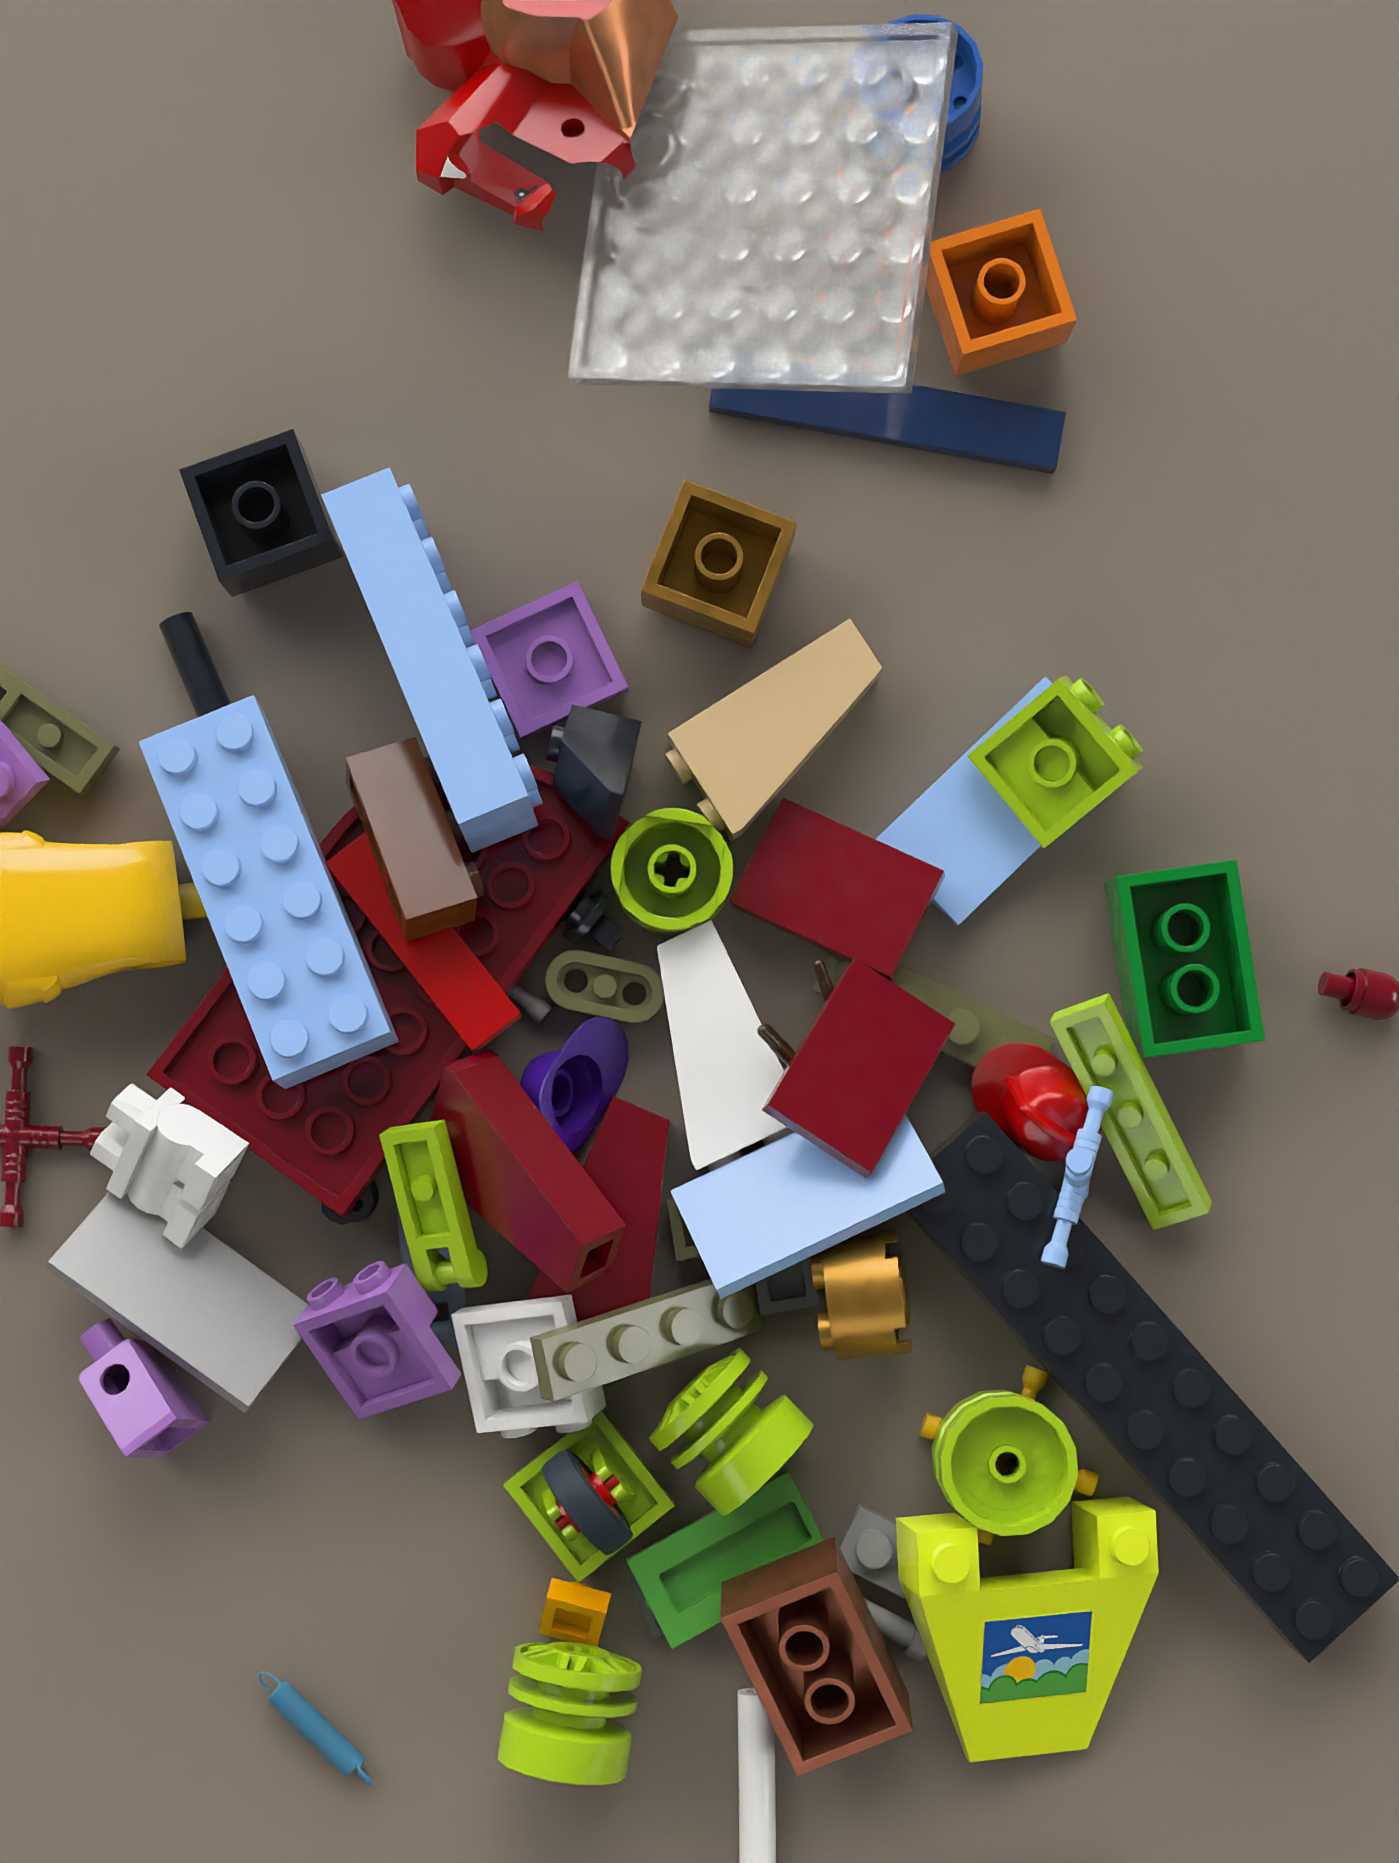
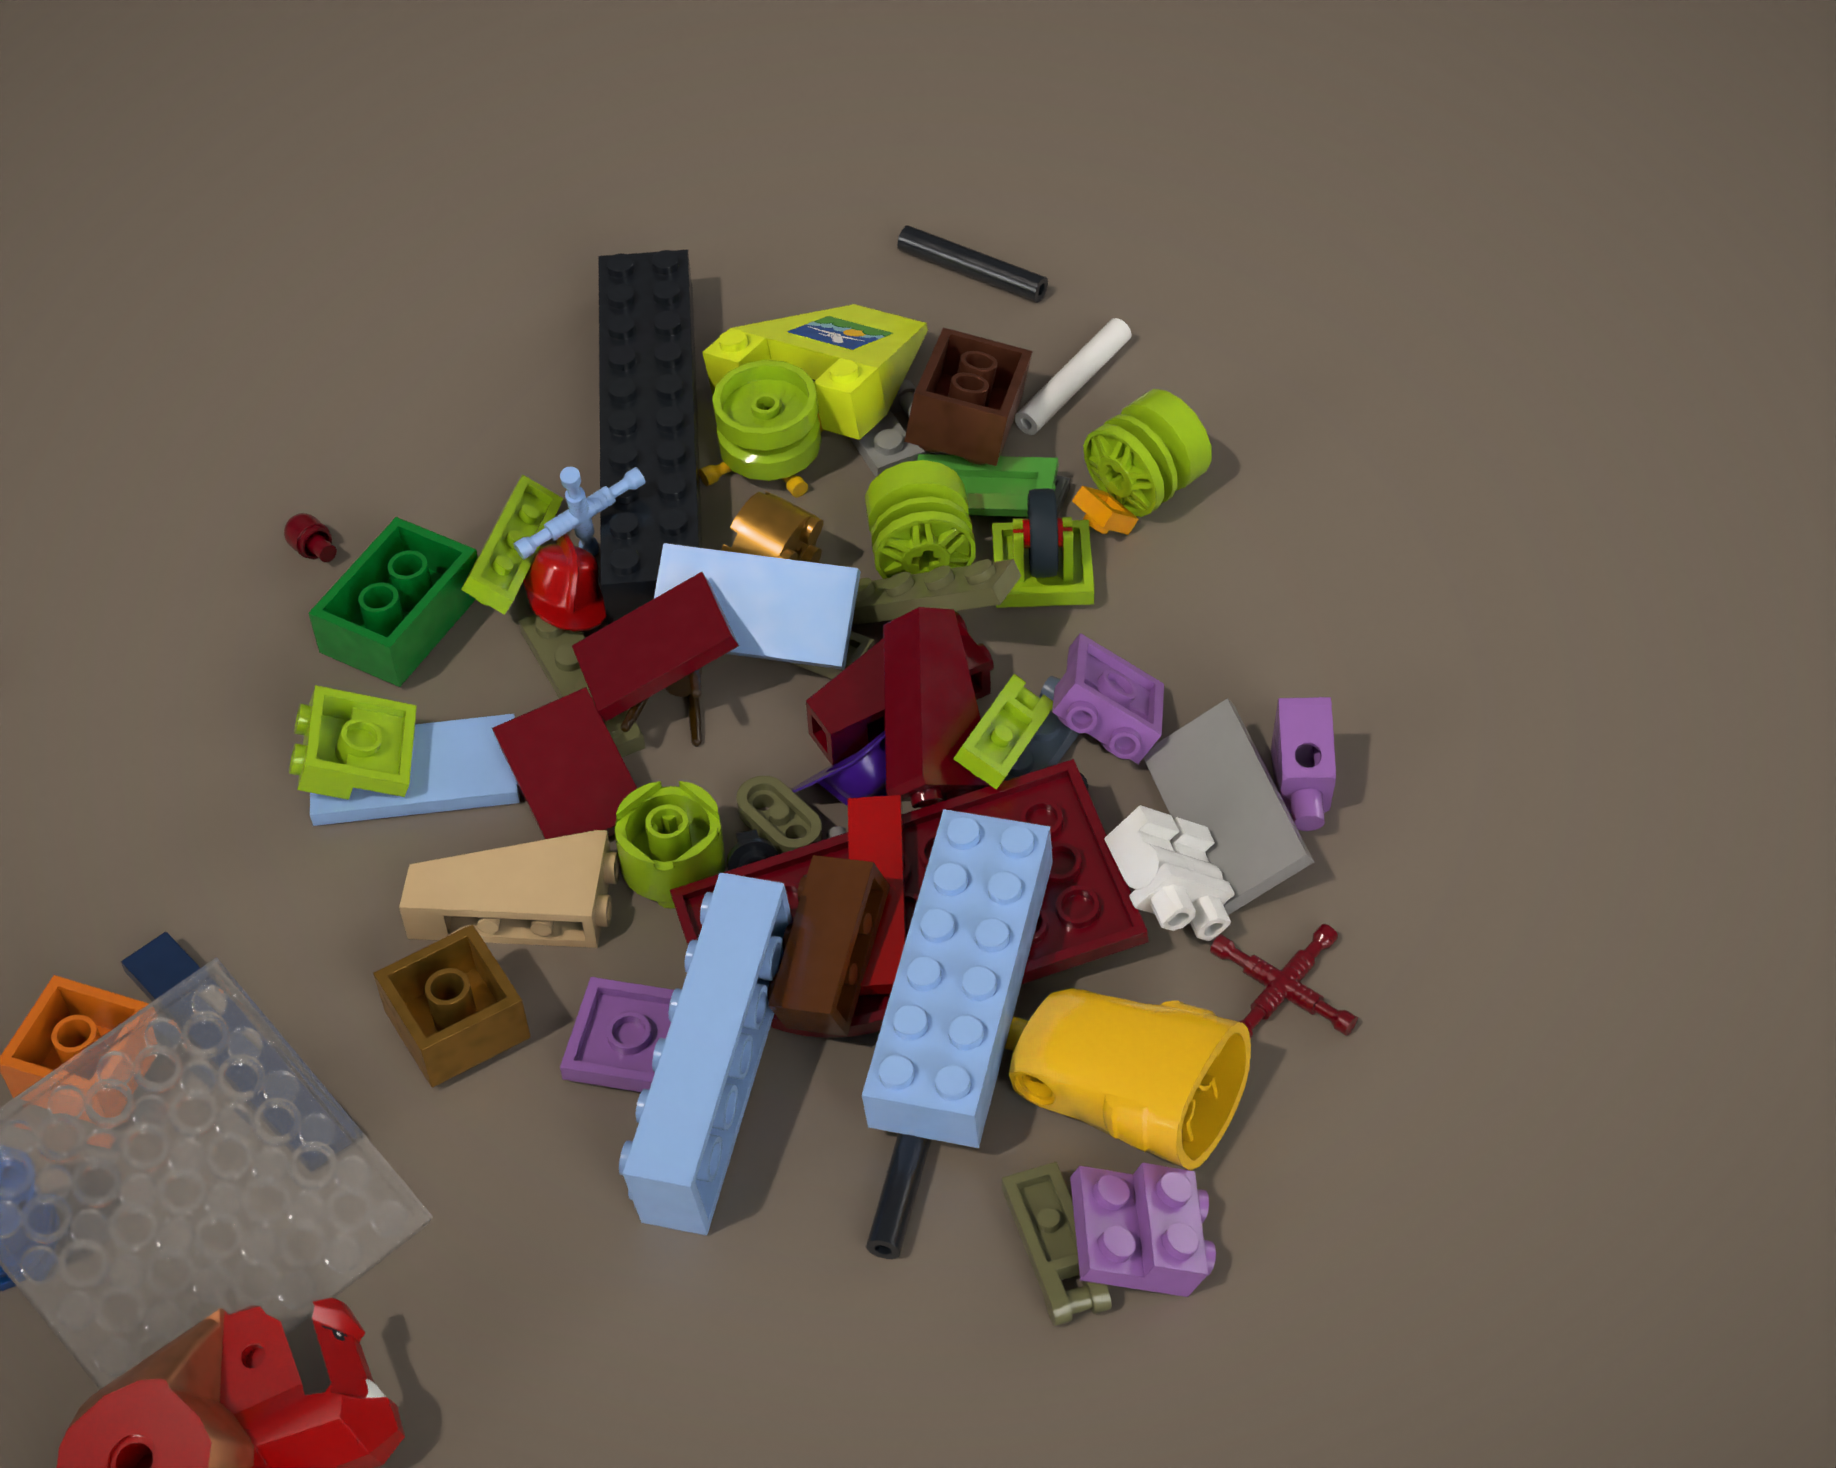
camera: 135 degrees left, 35 degrees down
black brick [179,429,343,597] -> none
dark azure piece [259,1671,373,1786] -> none
white plate [451,1295,606,1438] -> none
black slope [546,704,642,840] -> none
white slope [657,920,794,1172] -> none

